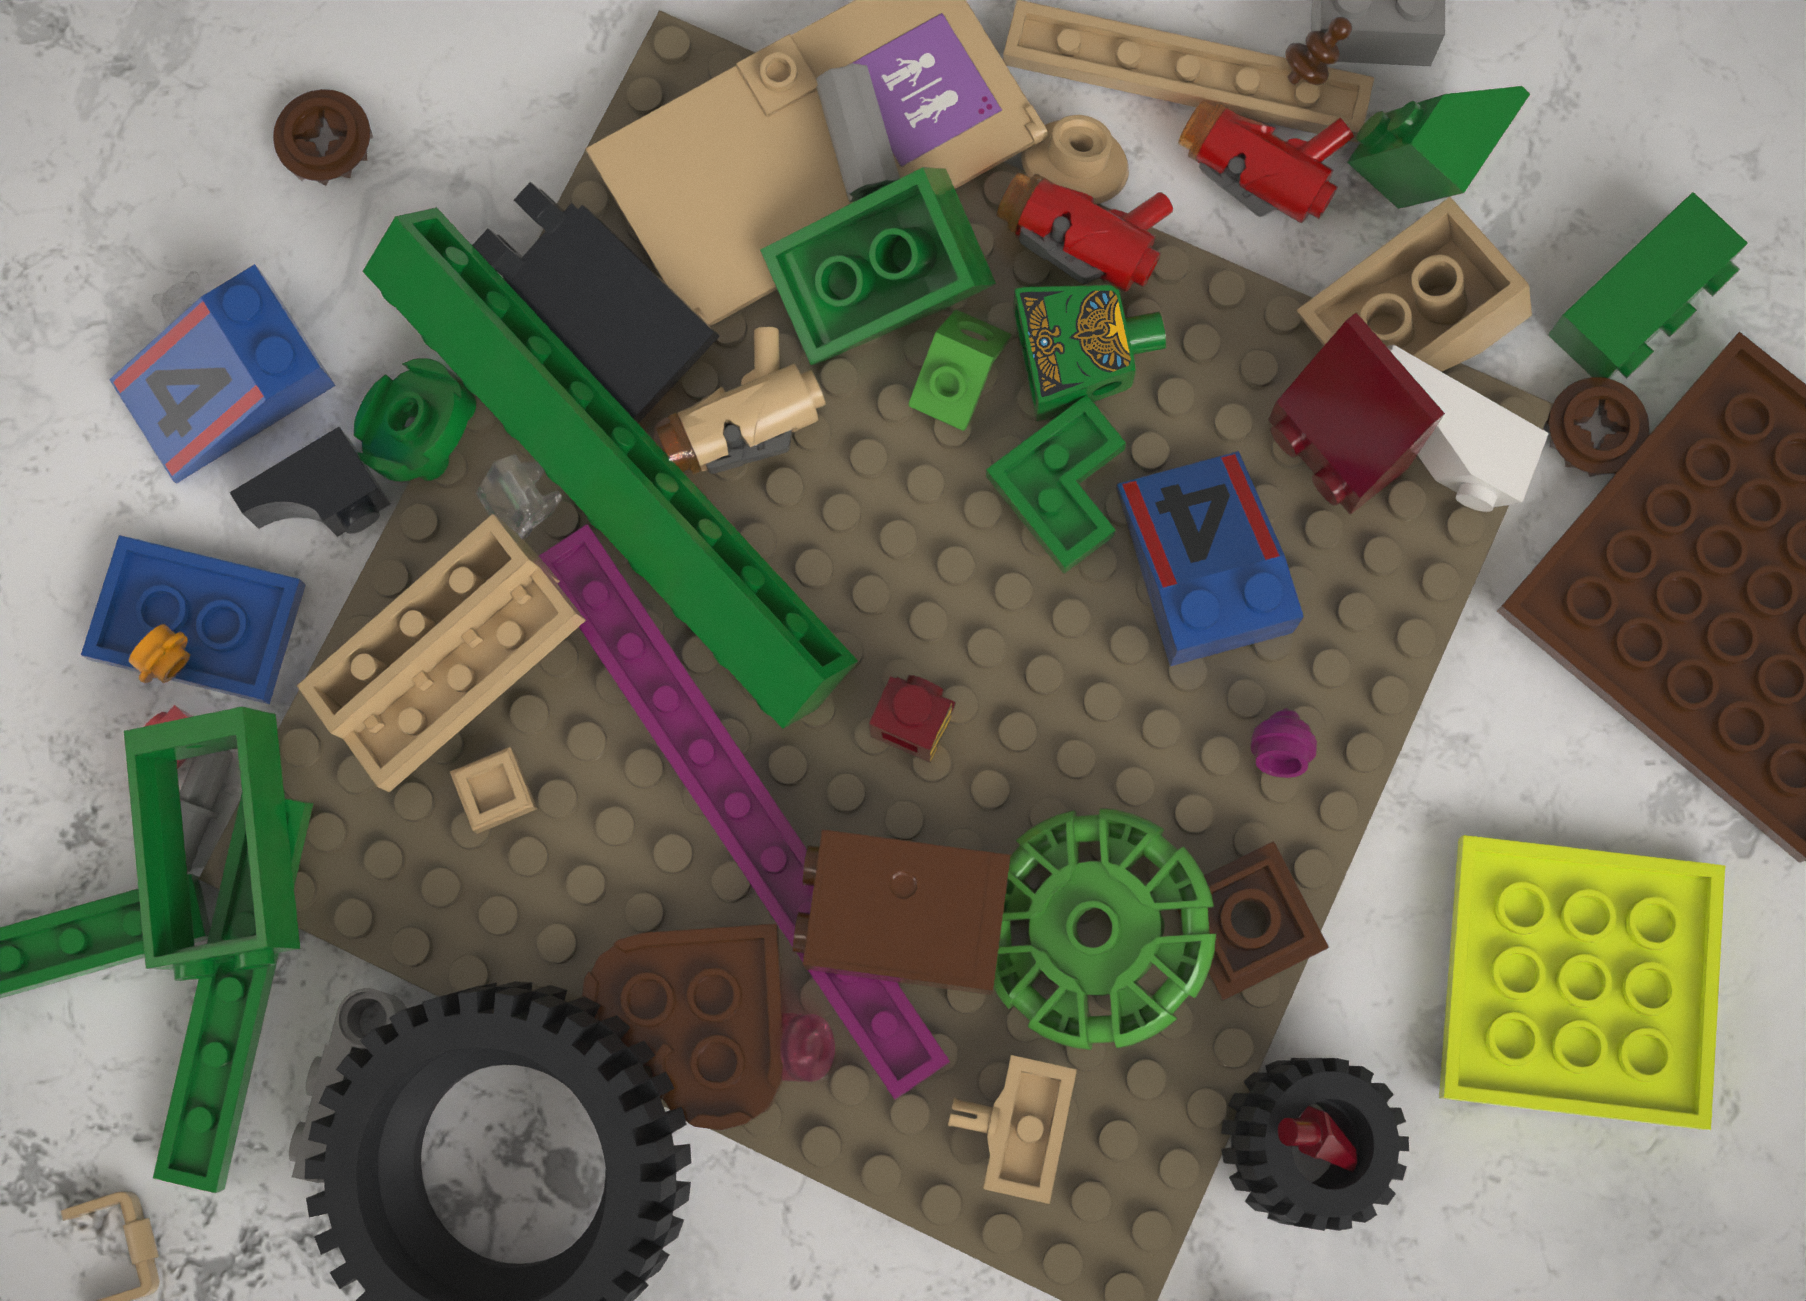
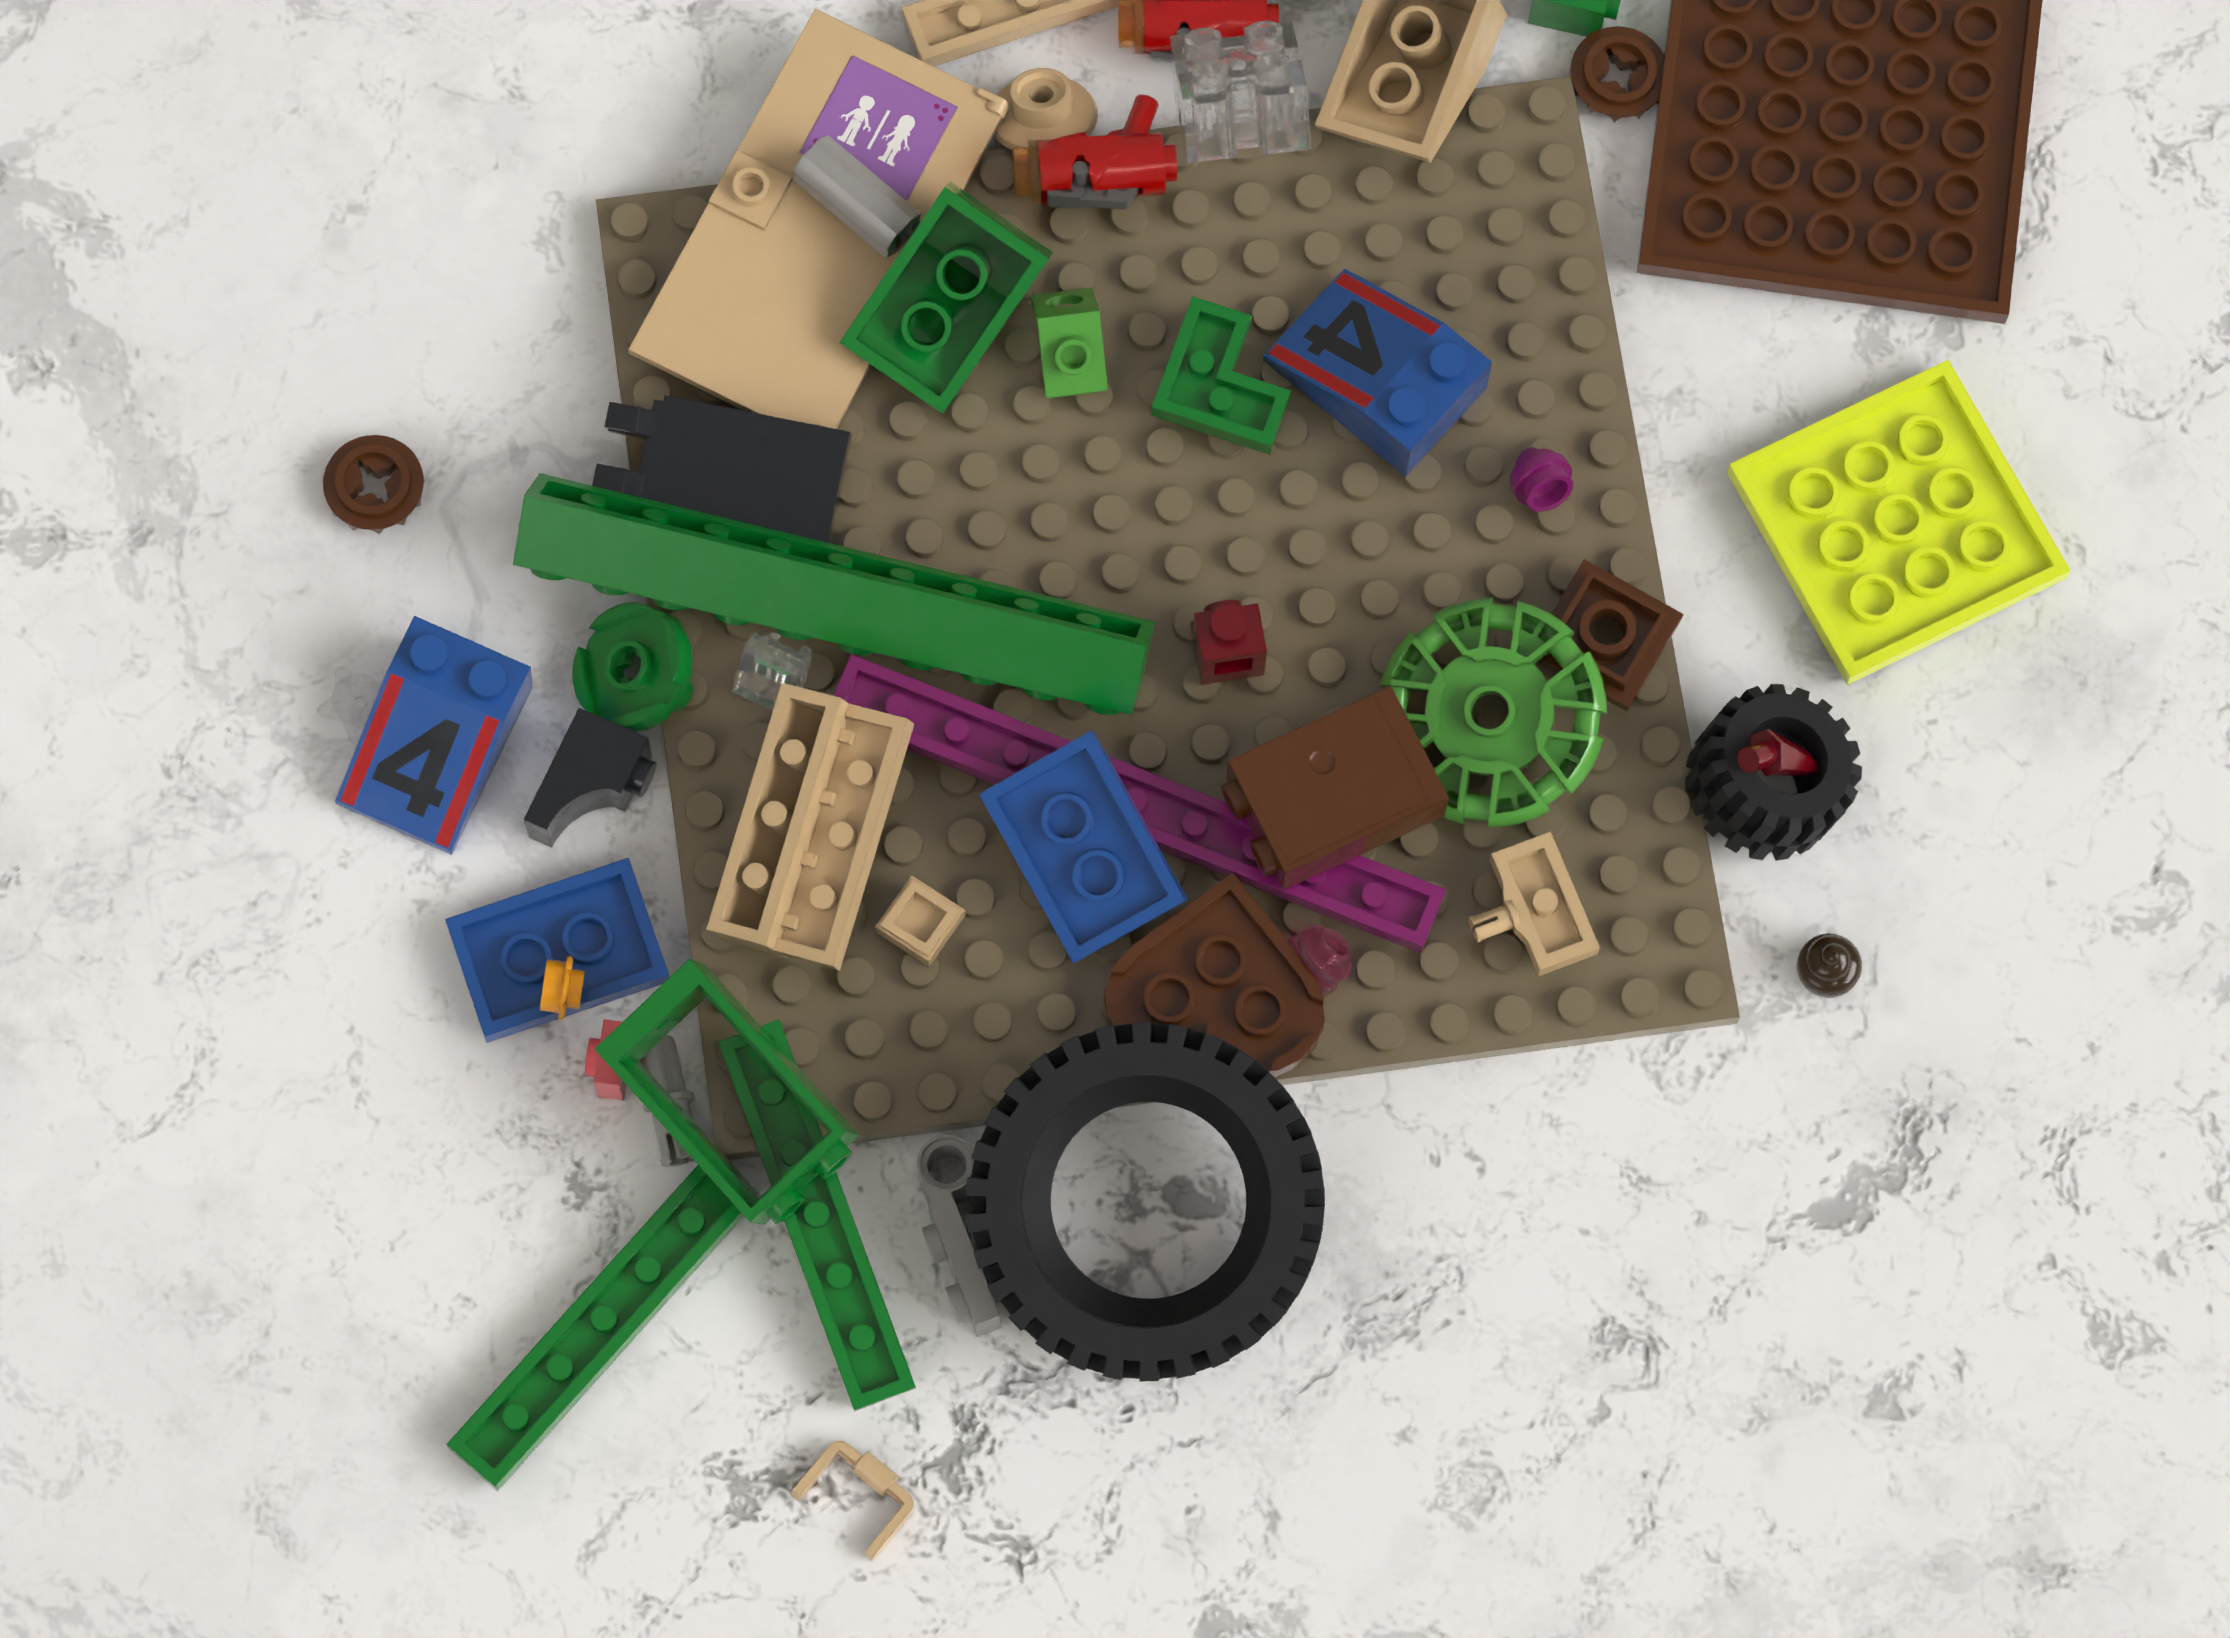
camera: 40 degrees left, 5 degrees down
tan piece [655,327,826,475] -> none
torso [1013,285,1166,422] -> none
dark red slope [1268,312,1445,515] -> none
white slope [1387,344,1549,512] -> none
none -> blue plate [979,730,1188,964]
none -> clear brick [1170,21,1311,163]

